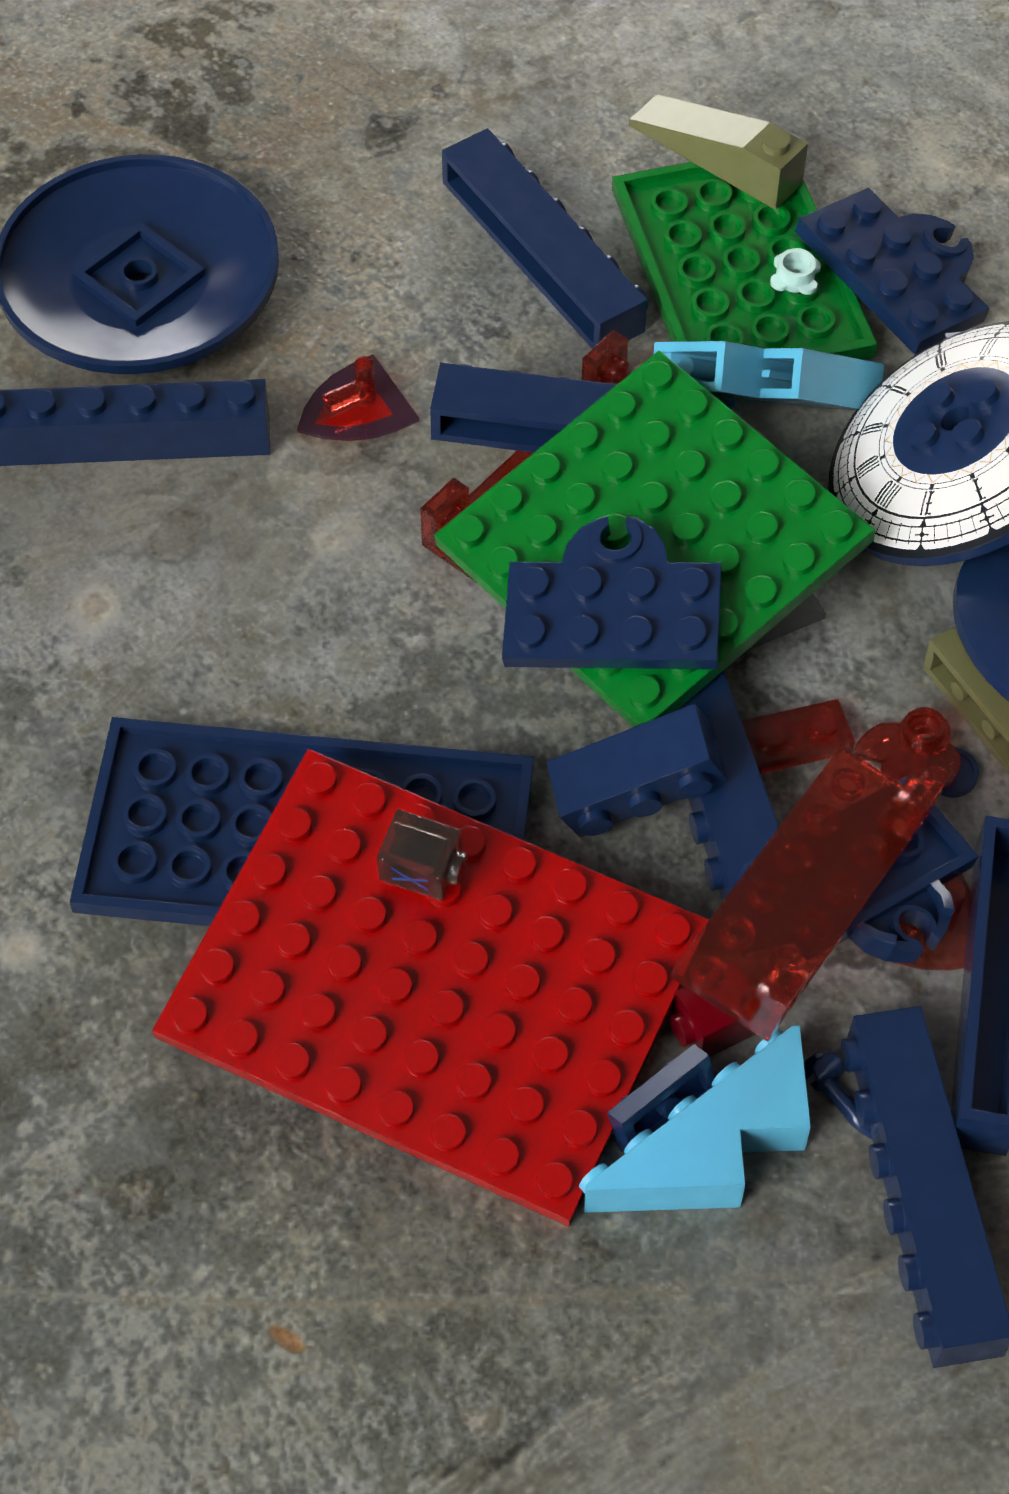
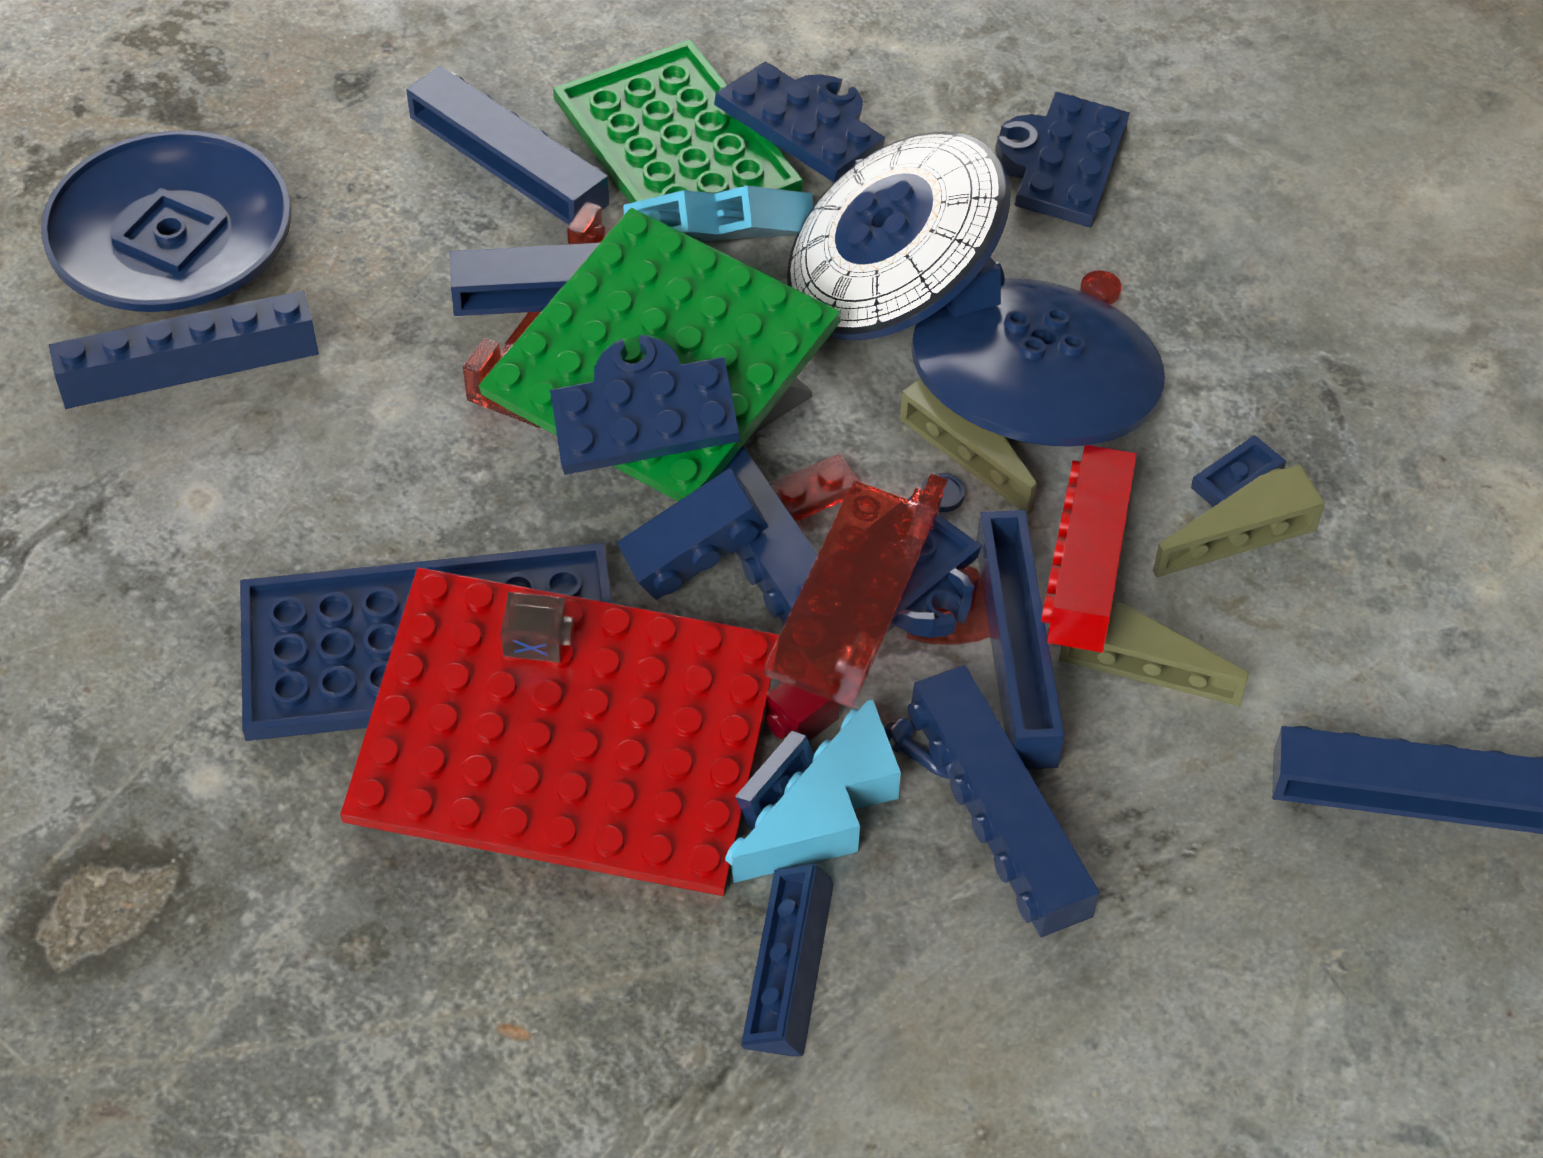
camera: 15 degrees left, 5 degrees down
clear red shield [297,354,419,441] -> none
olive slope [629,94,808,210] -> none
light aqua plate [770,248,821,295] -> none
clear red plate [854,707,961,789] -> none
none -> dark blue slope [741,863,833,1057]

